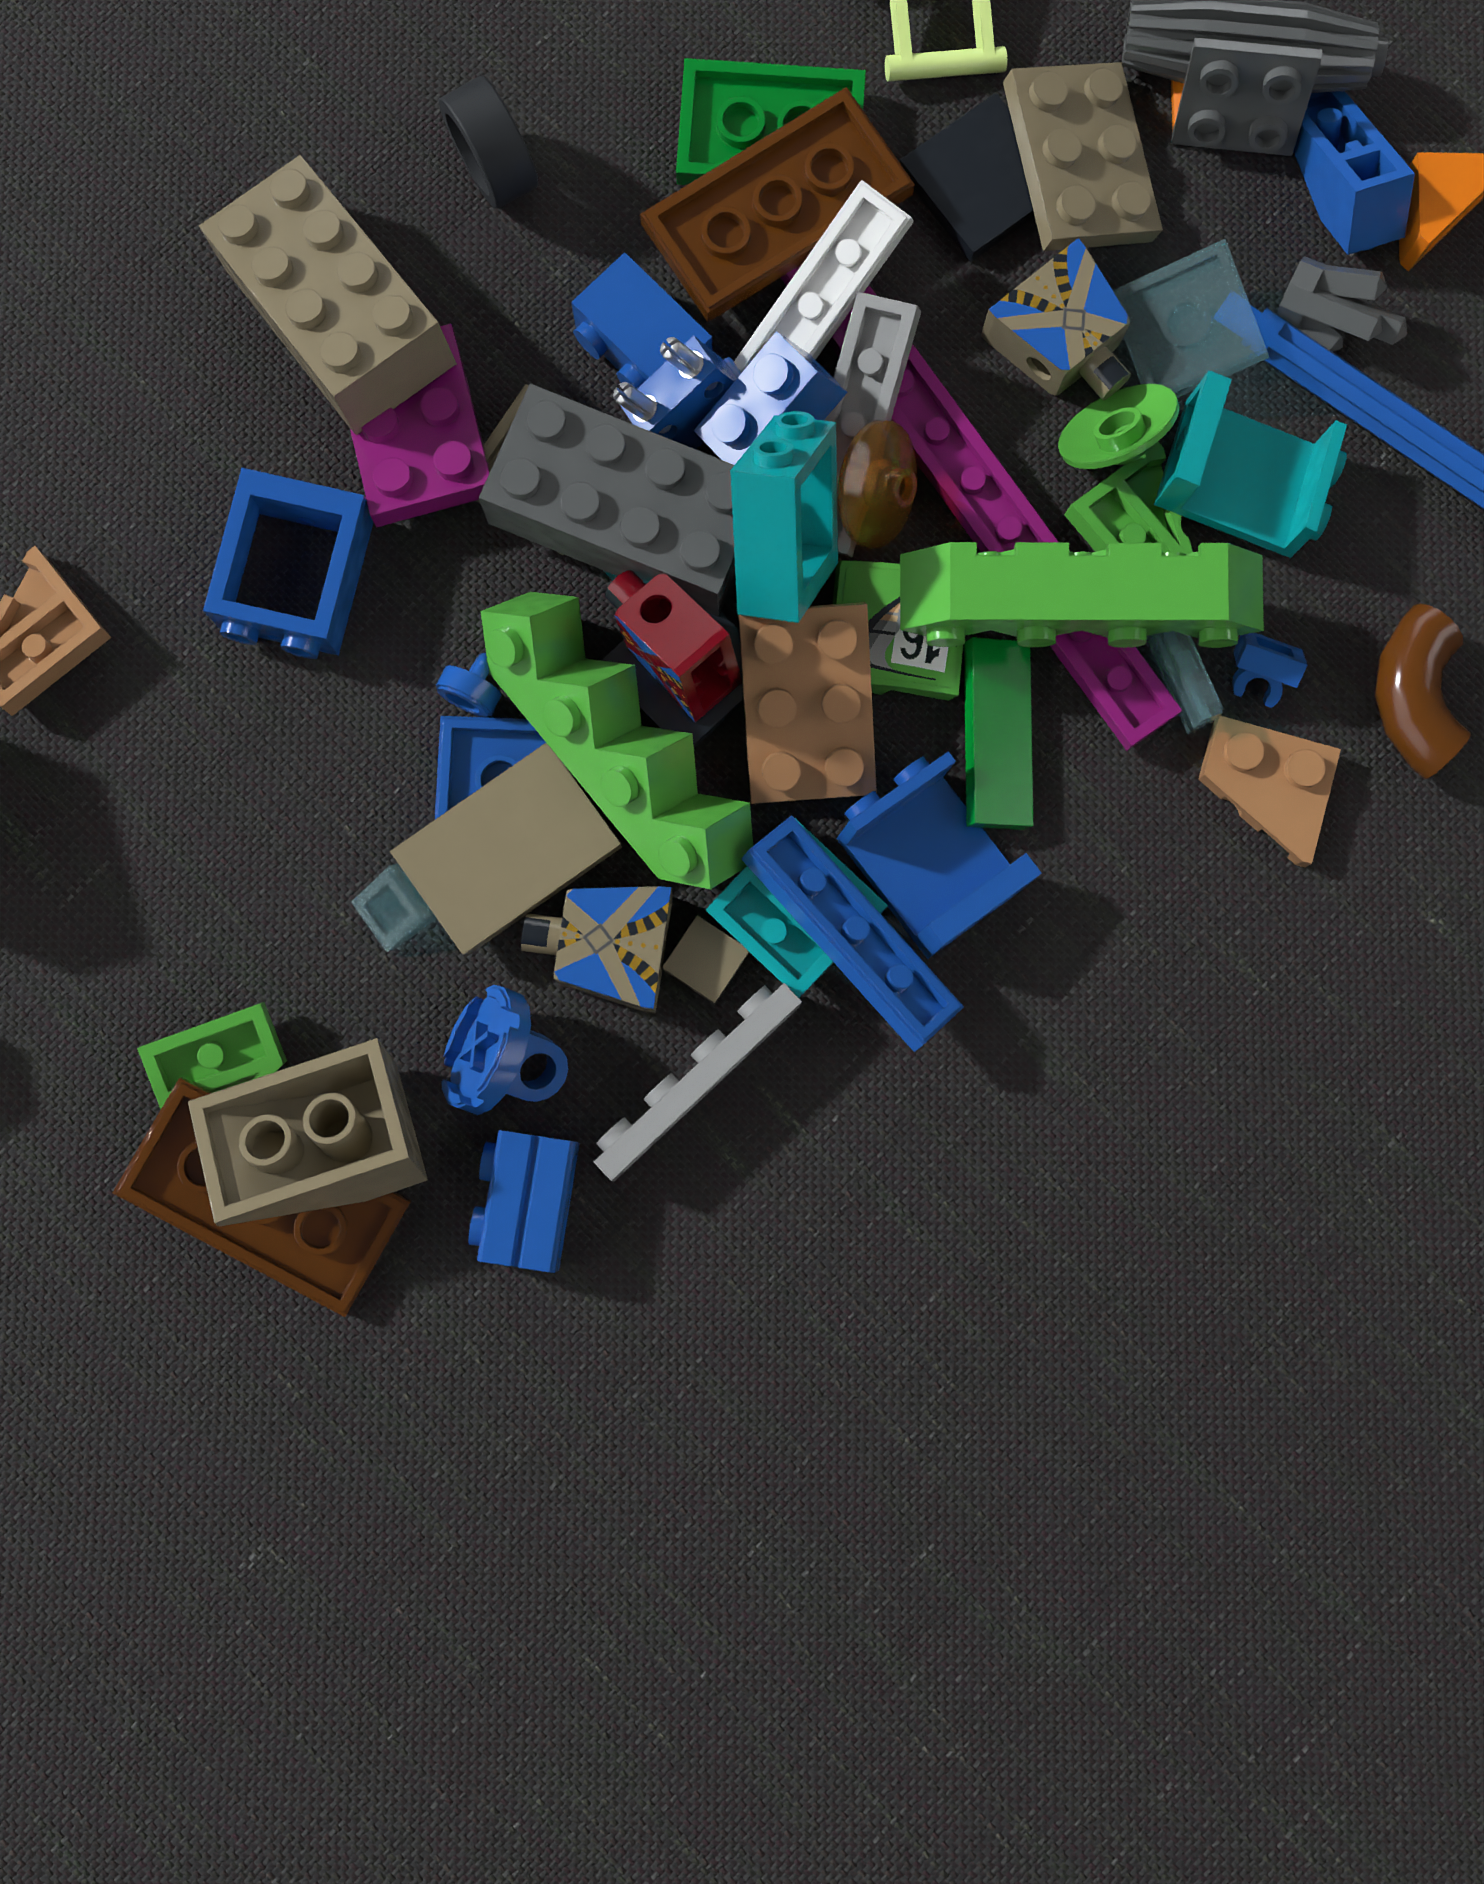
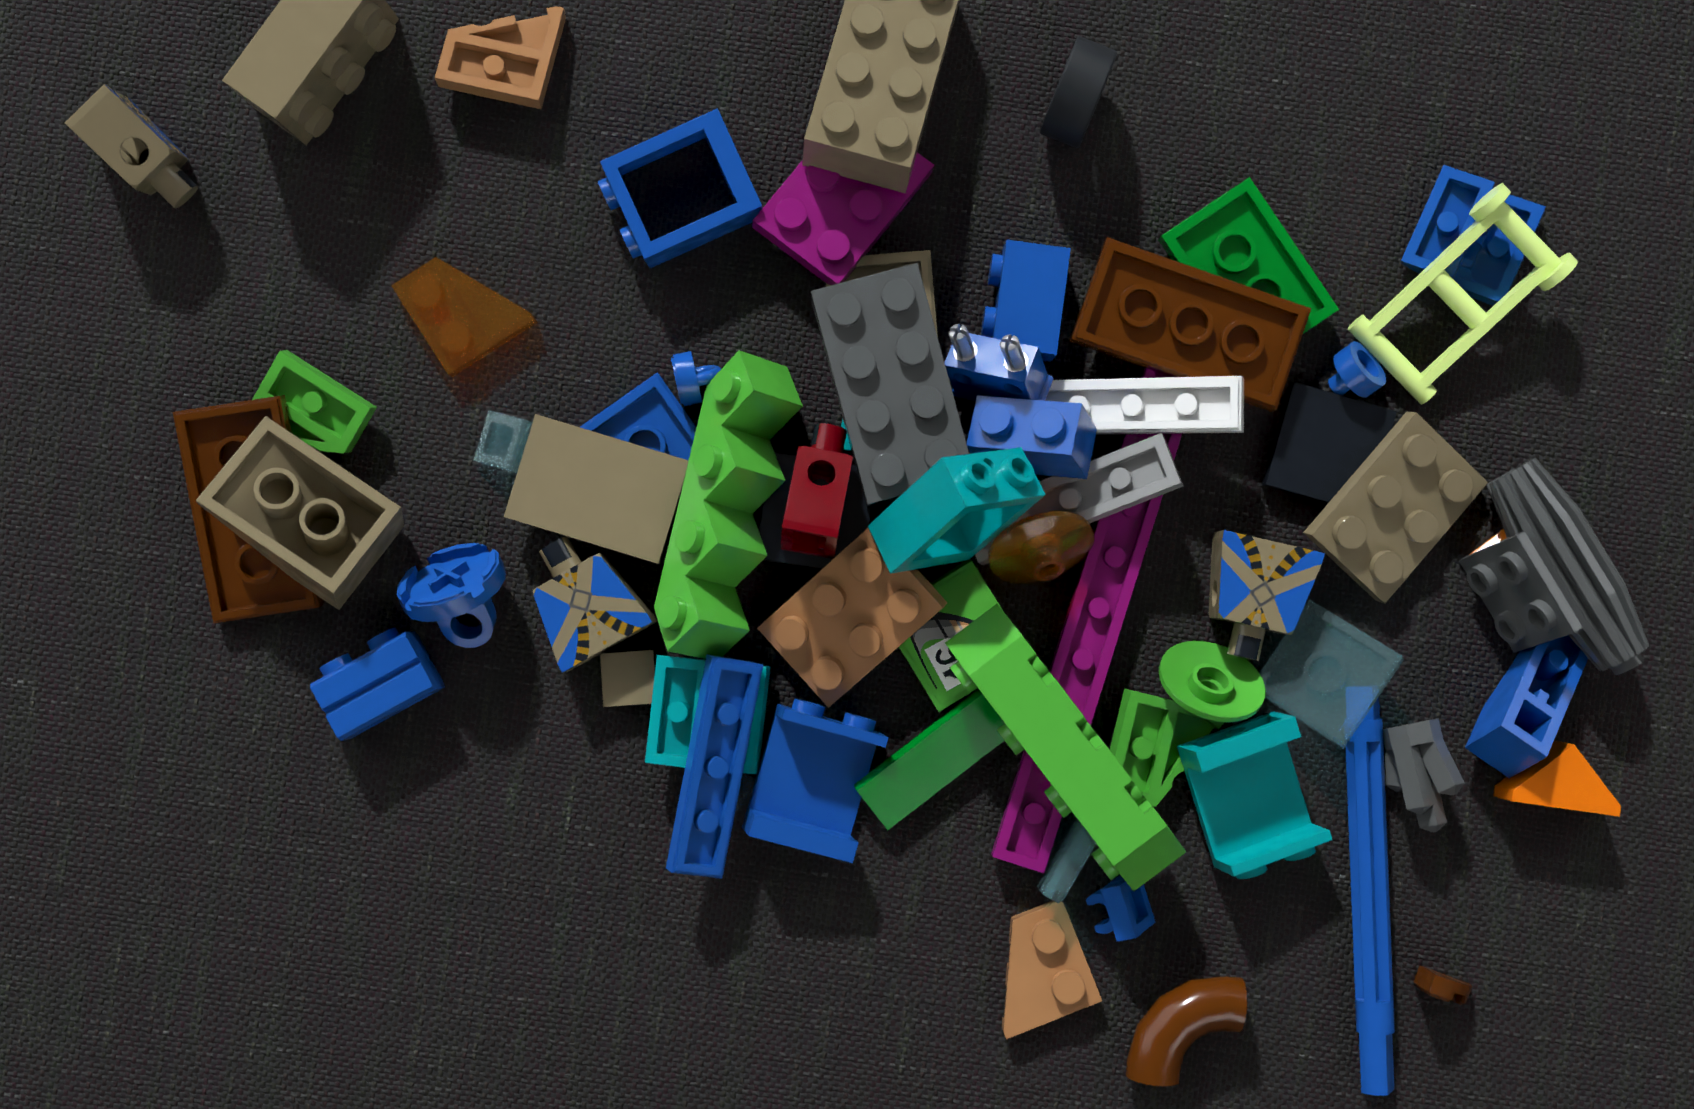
camera: 55 degrees right, 5 degrees up
light grey plate [594,983,802,1181] -> none
none -> clear orange wing [391,257,538,377]
none -> blue tile [1328,341,1386,398]

